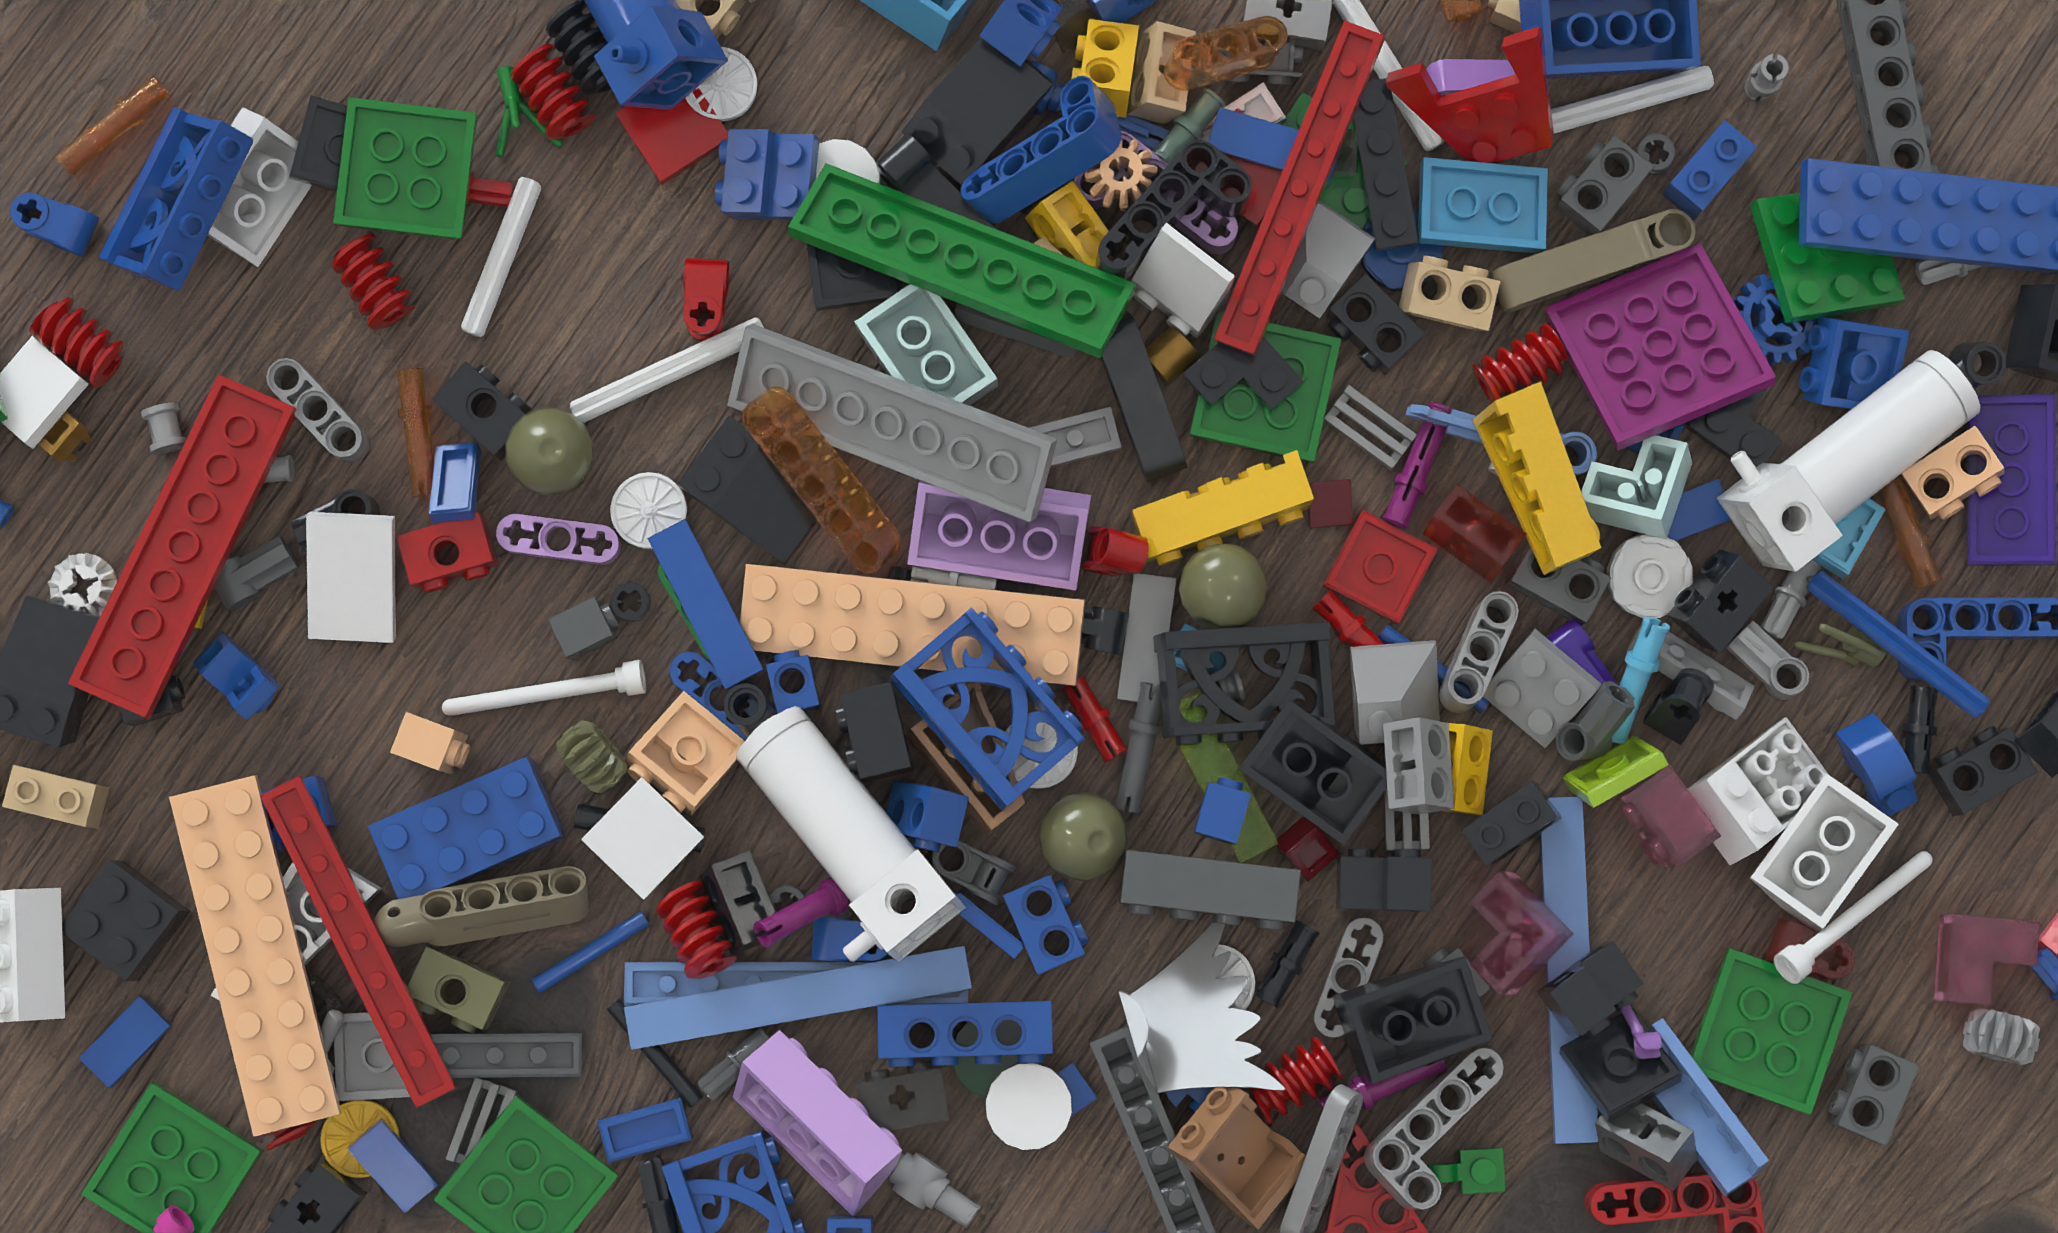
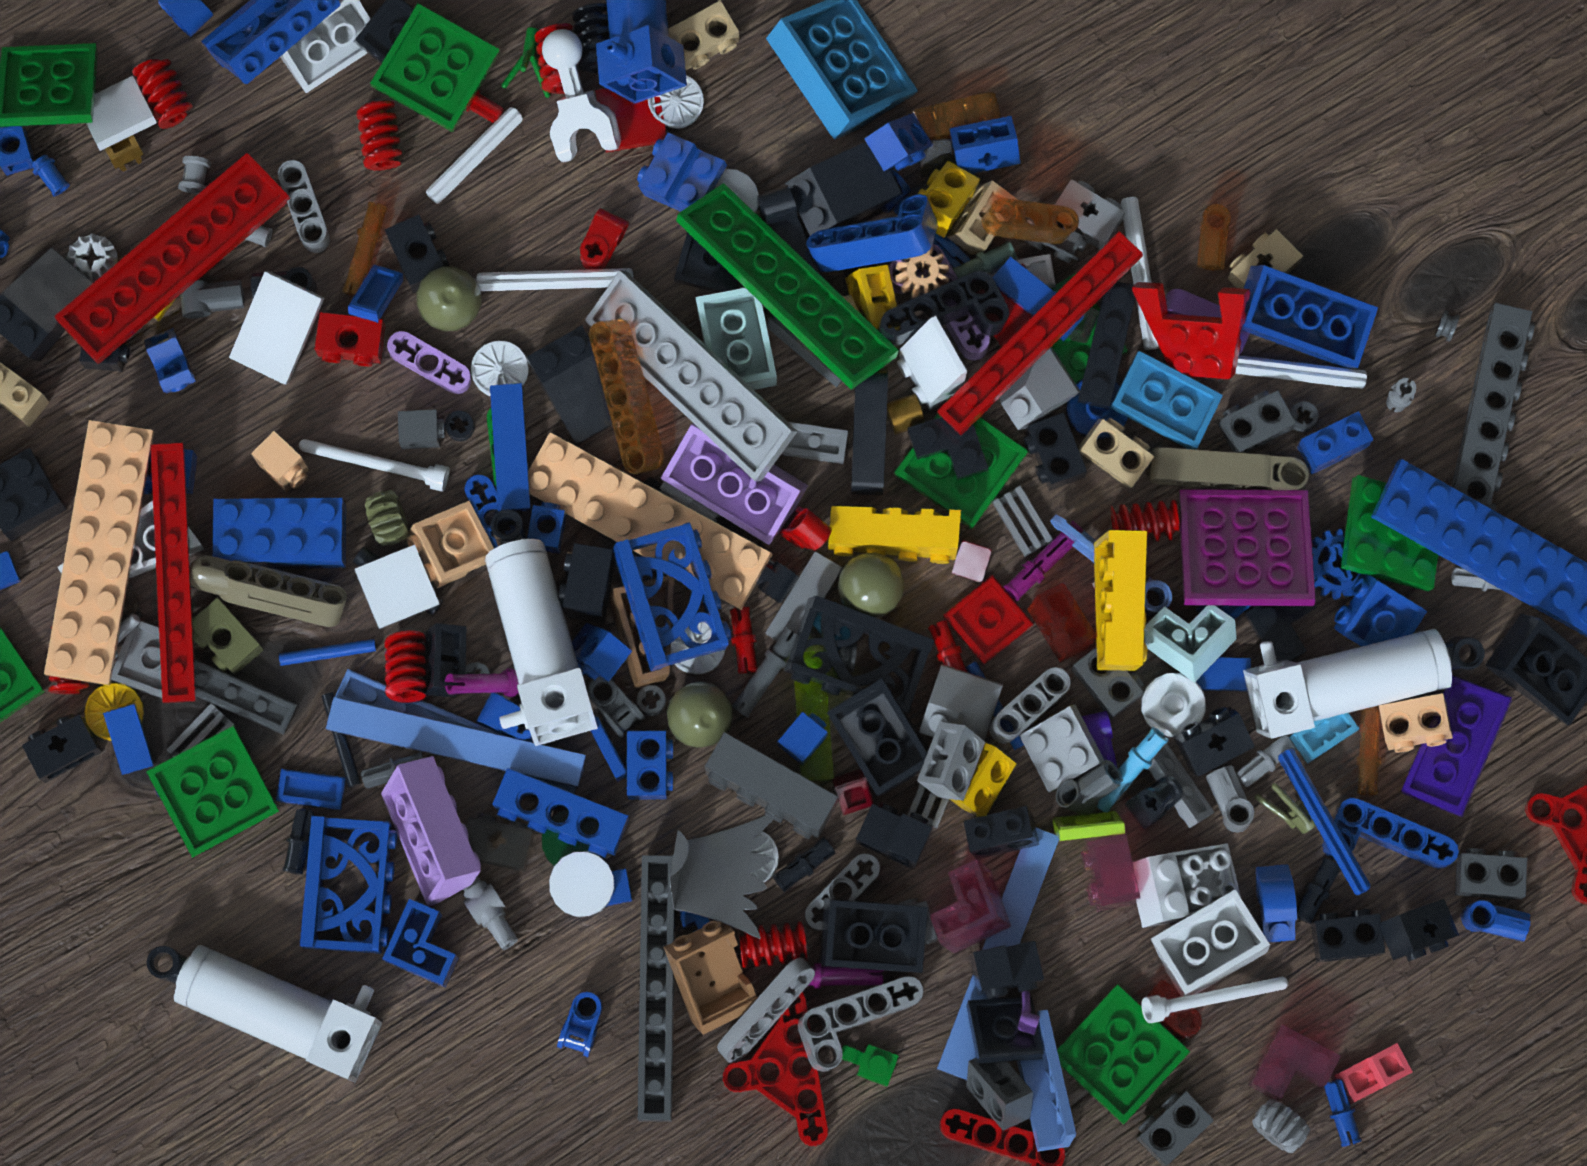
camera: 20 degrees right, 5 degrees down
none -> white piece [542,29,621,162]
none -> dark grey bush [637,685,666,716]

